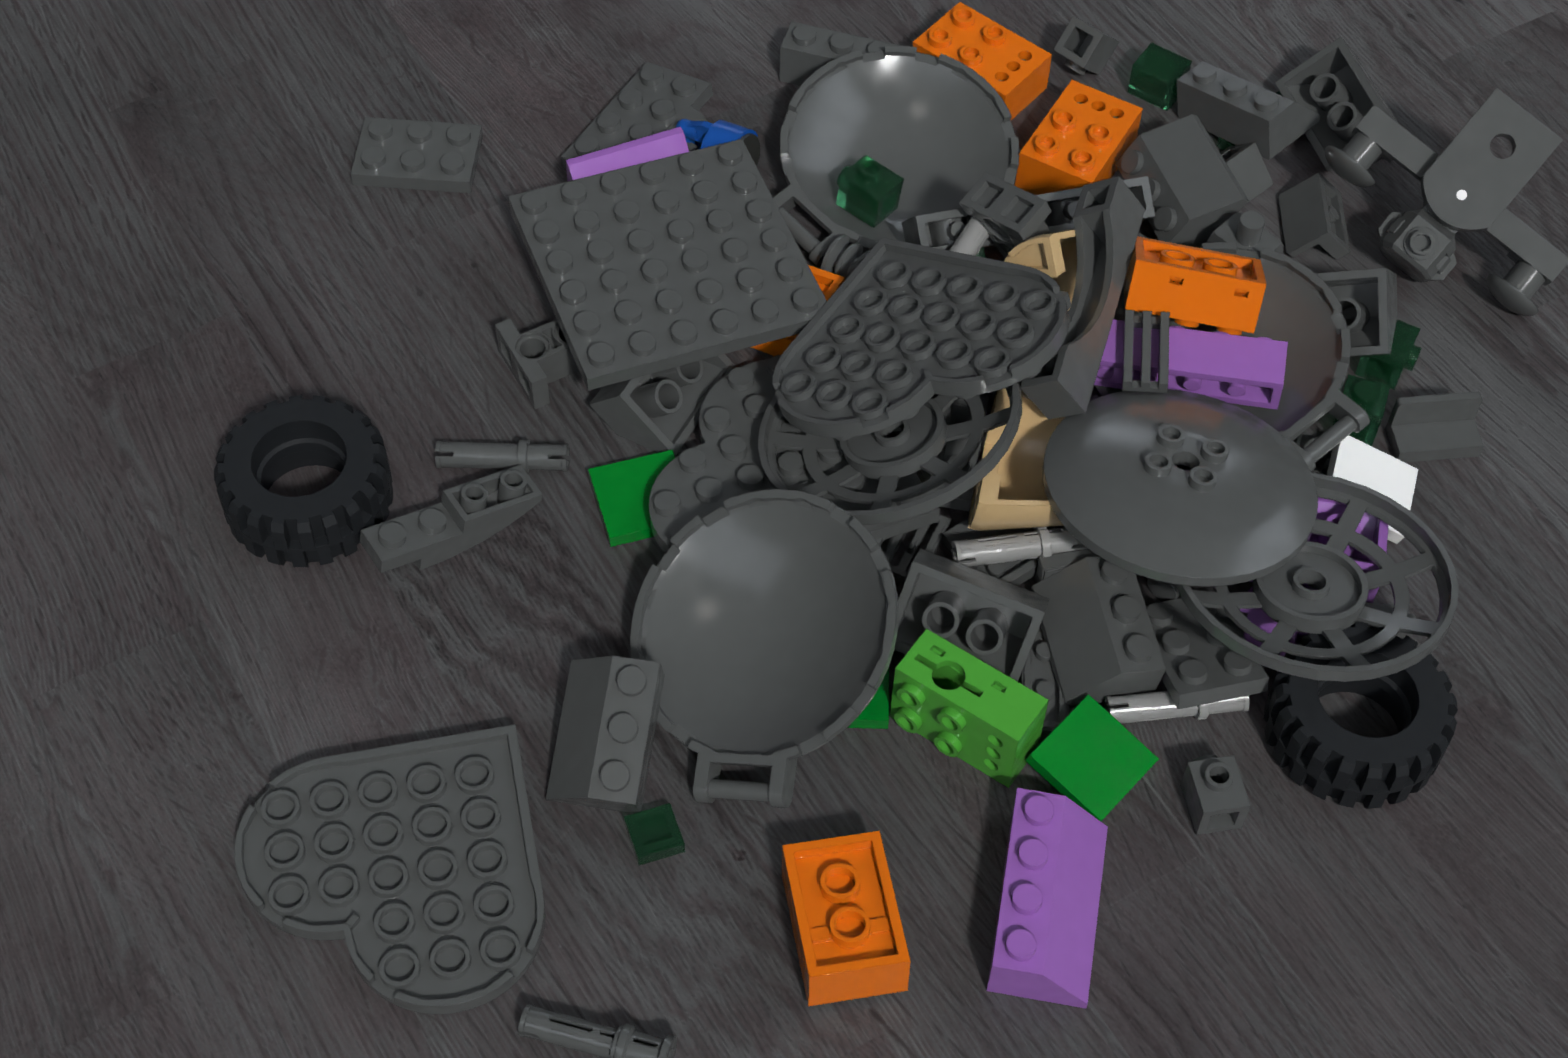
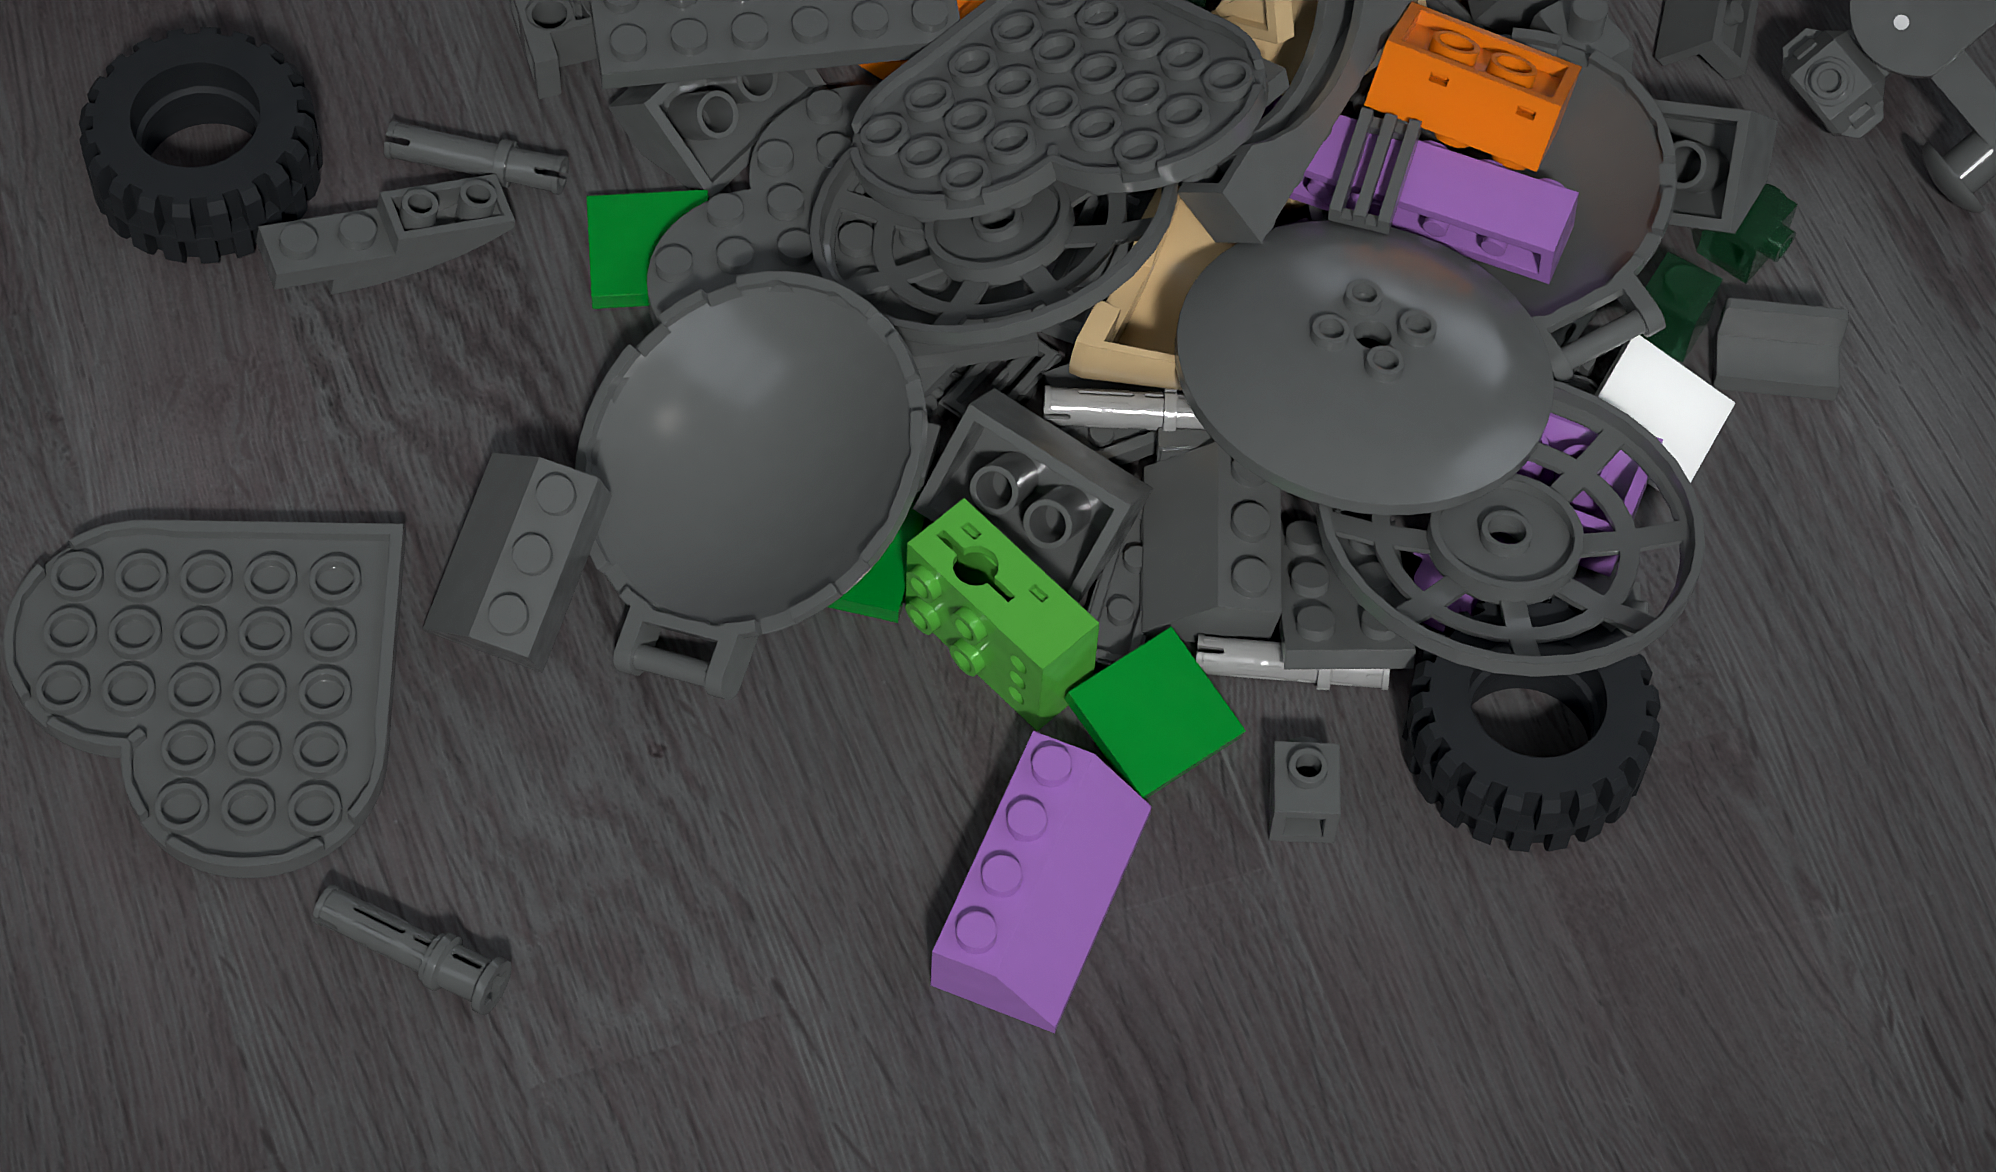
camera: 10 degrees right, 5 degrees up
clear green tile [624,803,685,866] -> none
orange piece [782,831,911,1007] -> none

